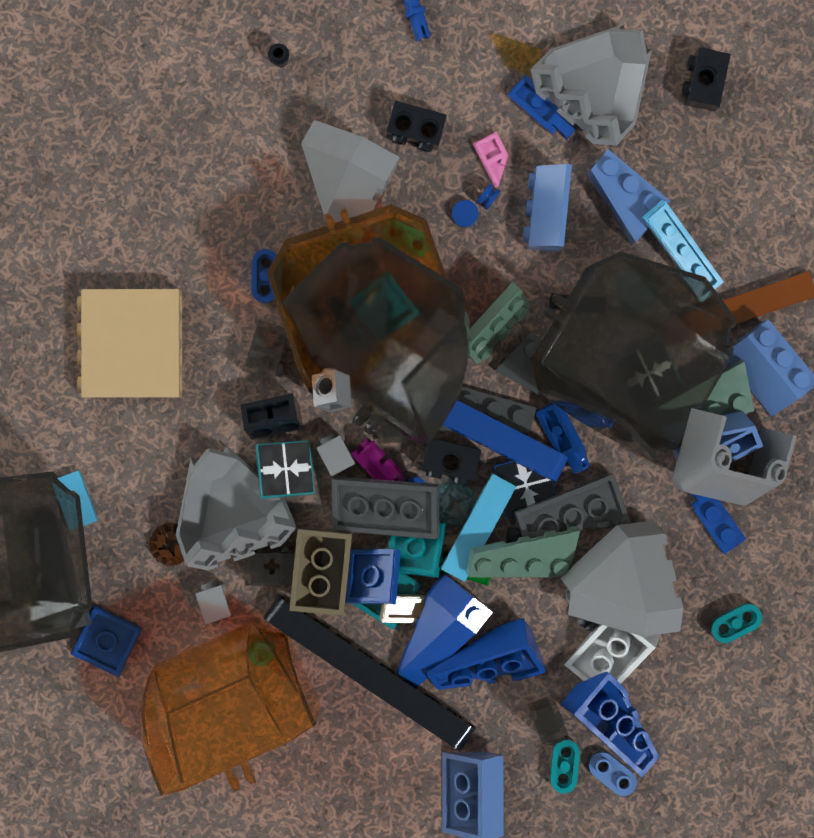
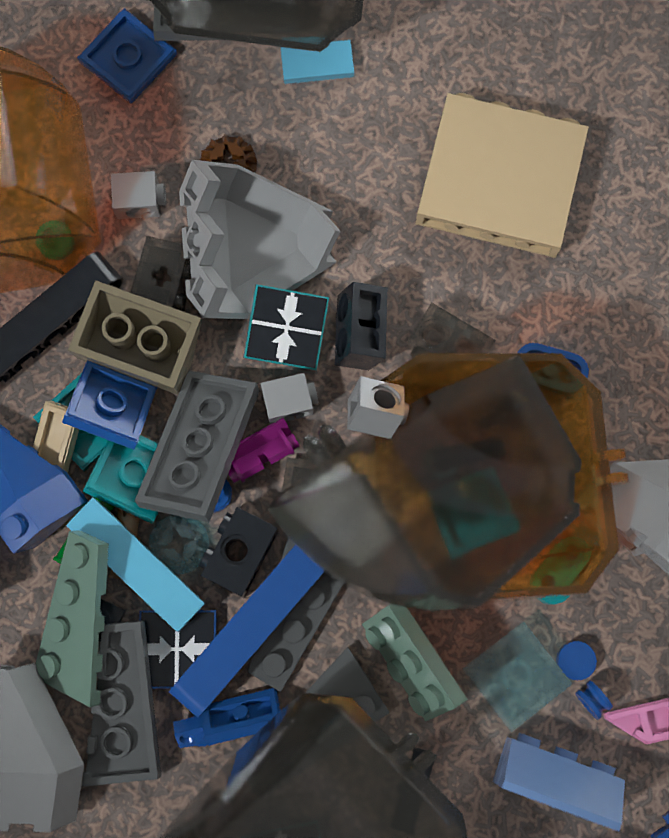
camera: 105 degrees right, 10 degrees down
none -> clear light blue plate [462,622,572,732]

